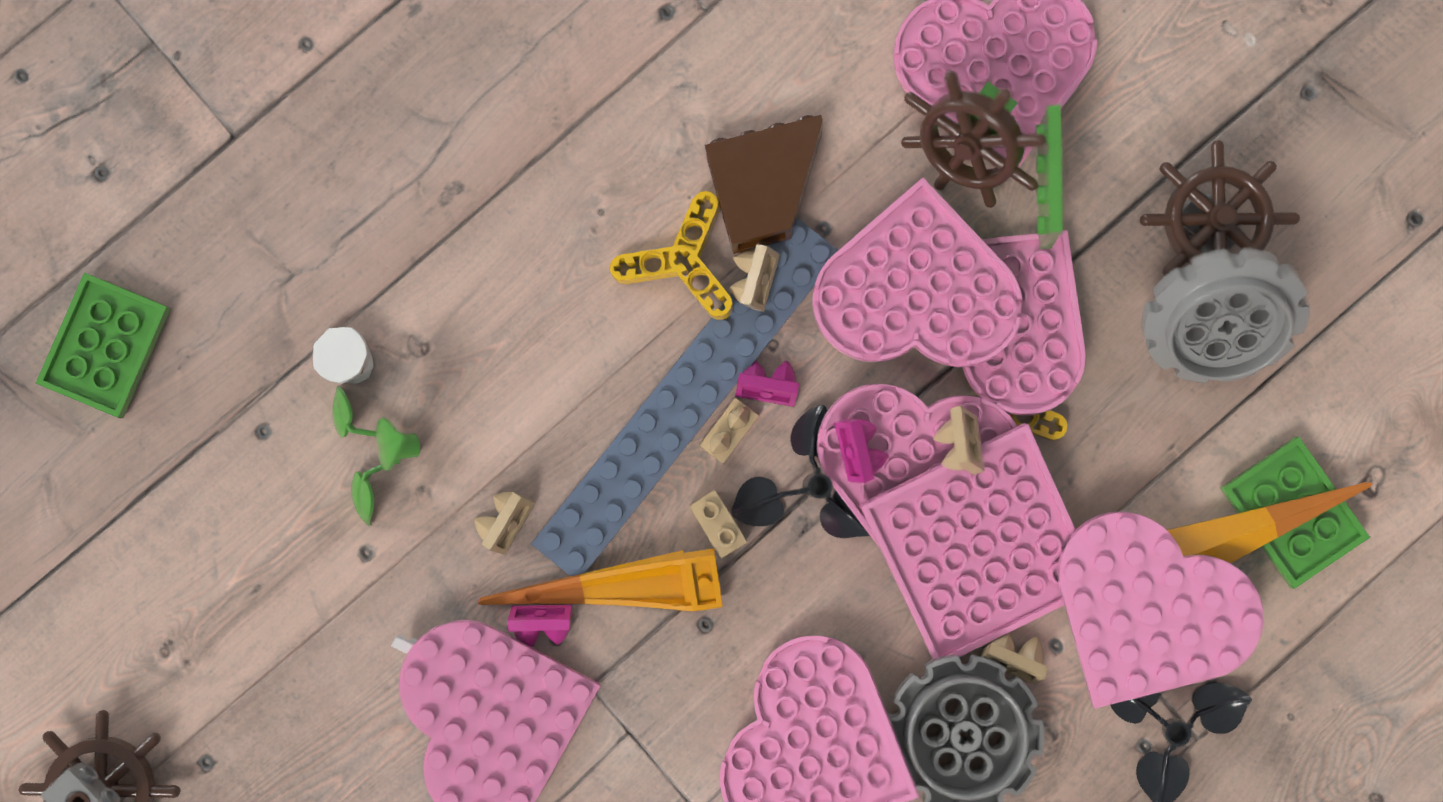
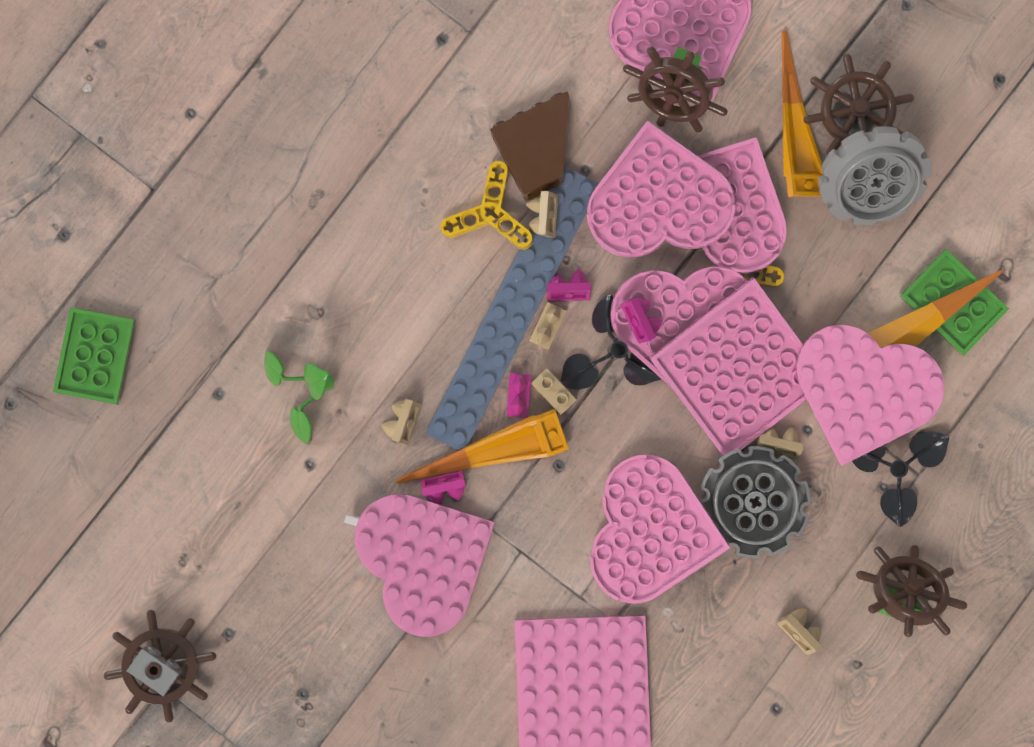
camera: 15 degrees left, 0 degrees up
white hat [313,327,374,384] -> none
tan tile [933,405,985,475] -> none
bright green plate [1035,105,1063,249] -> none
none -> dark pink tile [506,373,531,418]
none -> light orange plate [781,30,824,197]

